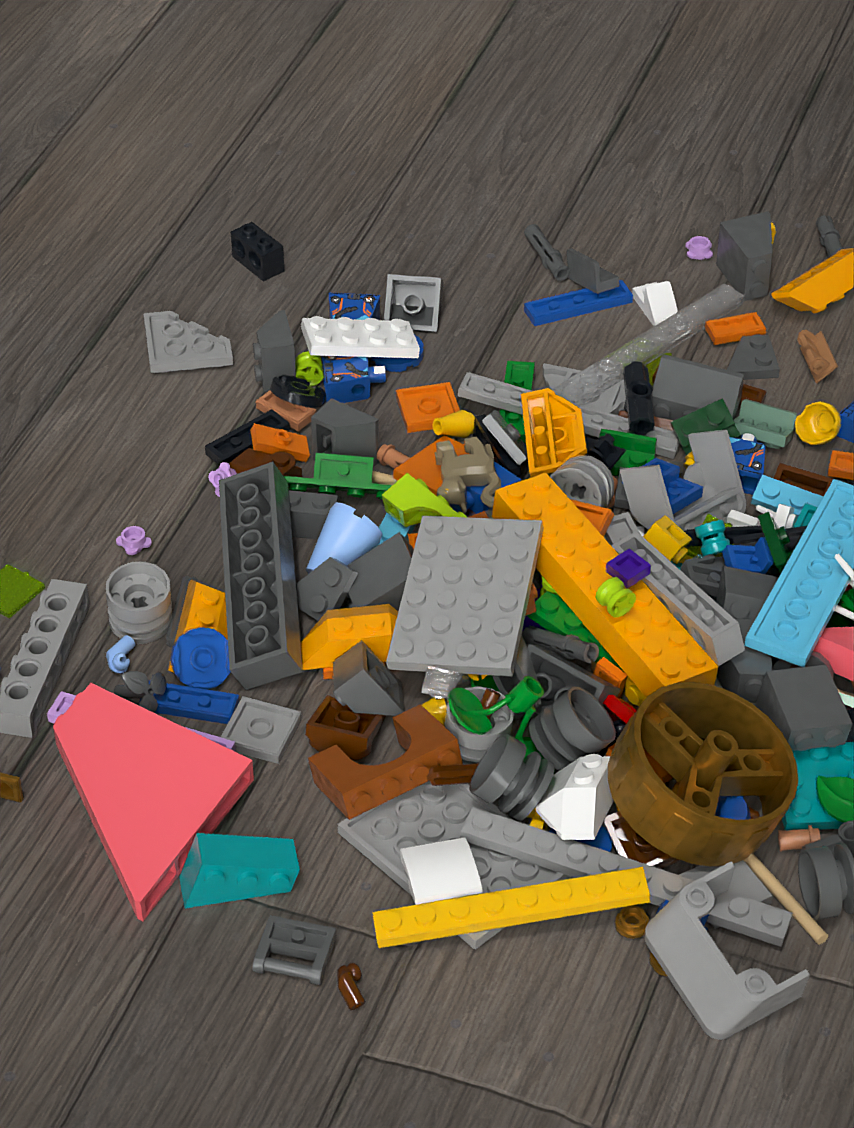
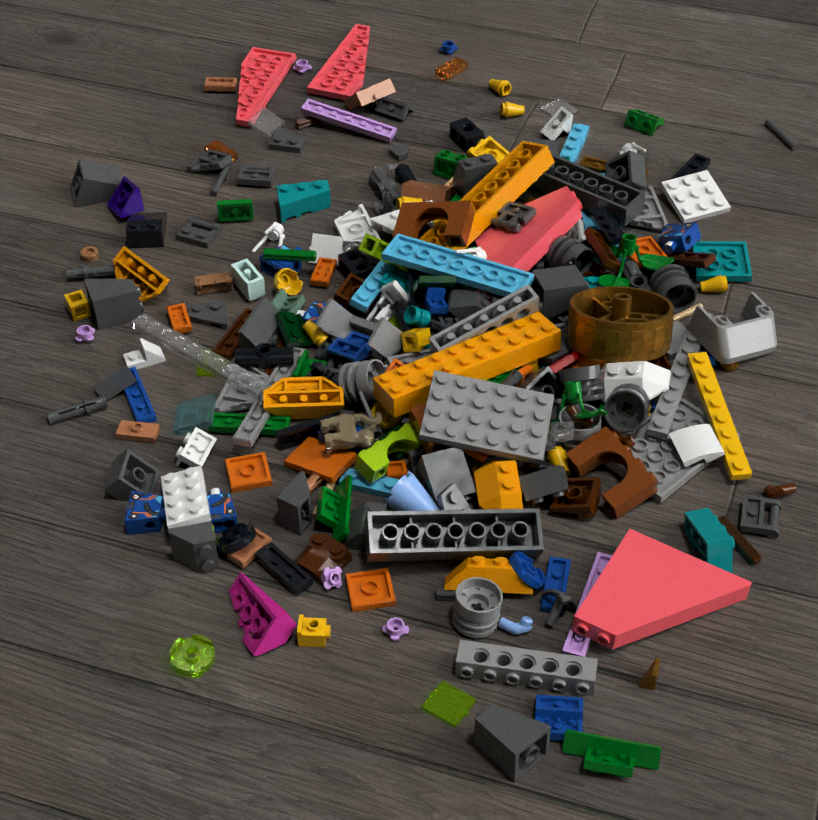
camera: 90 degrees left, 0 degrees up
light grey plate [143,311,233,373] -> none
light grey tile [221,696,302,764] -> none
black brick [231,222,285,282] -> none
orange plate [250,423,310,462] -> none
yellow cone [432,410,475,438] -> none
plate [482,409,528,465] -> none
lime wheel [595,577,636,618] -> none
dark purple plate [606,548,651,589] -> none
none -> nougat plate [115,420,160,443]
none -> clear neon green plate [169,634,216,678]
none -> clear light blue plate [173,393,216,435]
none -> white bracket [175,427,217,467]
none -> dark pink wedge [229,572,297,656]
none -> light aqua brick [231,258,266,301]
none -> yellow brick [297,614,331,647]
none -> orange tile [345,568,396,612]
none -> black arm [524,462,554,472]
none -> reddish brown axle [718,516,762,565]

